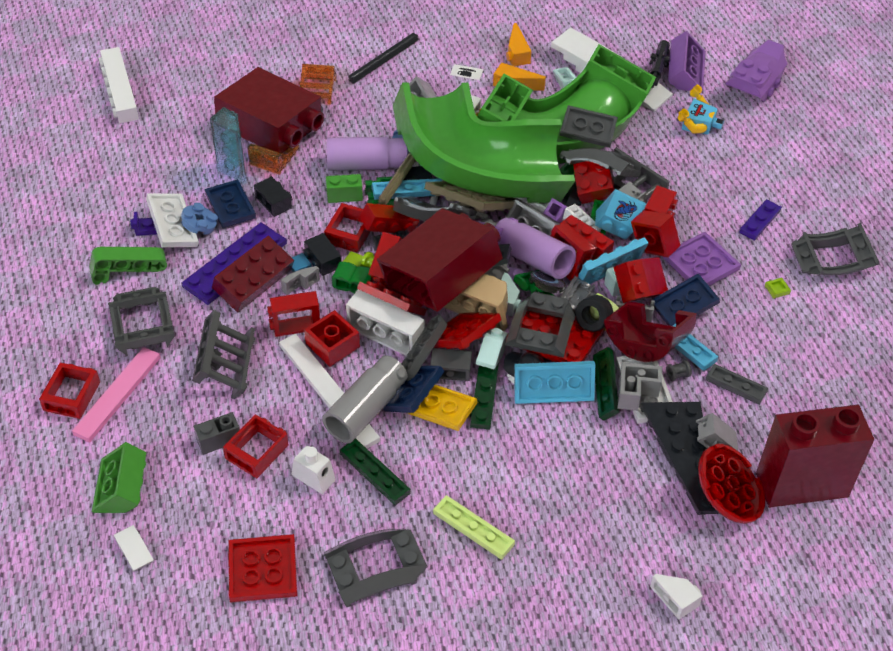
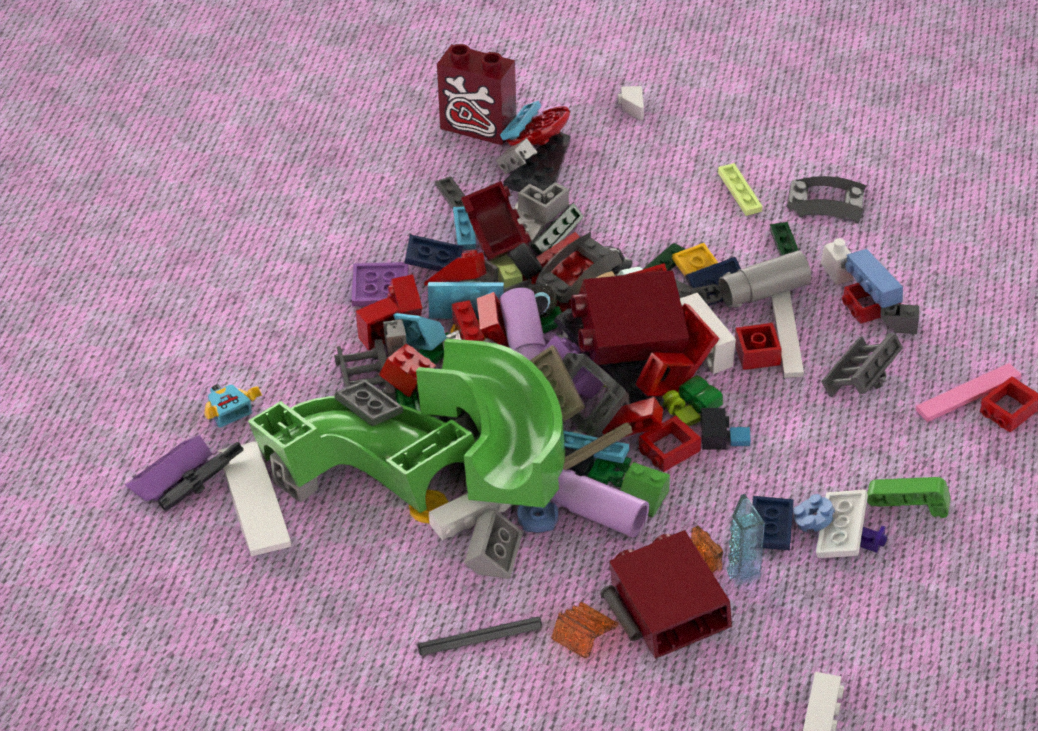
camera: 145 degrees left, 5 degrees down
bright green slope [91,442,146,513] -> none
dark grey wedge [108,287,175,356] -> none
white slope [113,525,154,572] -> none
dark purple plate [181,222,287,305] -> none
dark red brick [212,235,294,313] -> none
red plate [229,534,297,602] -> none
black brick [254,176,293,217] -> none
red window [267,291,320,337] -> none
light grey slope [281,266,320,295] -> none
white sticker [450,64,483,80] -> none
light orange slope [493,62,546,91] -> none
light orange slope [506,23,532,66] -> none
medium azure plate [514,361,595,404] -> none
light aqua slope [553,67,576,89] -> none
dark grey wedge [559,148,642,178] -> none
medium lavender slope [725,39,788,102] -> none
dark purple plate [739,199,782,241] -> none
lime tile [765,277,791,299] -> none
dark grey wedge [791,223,880,275] -> none
none -> medium azure plate [500,100,541,141]
none -> medium blue brick [845,249,903,308]

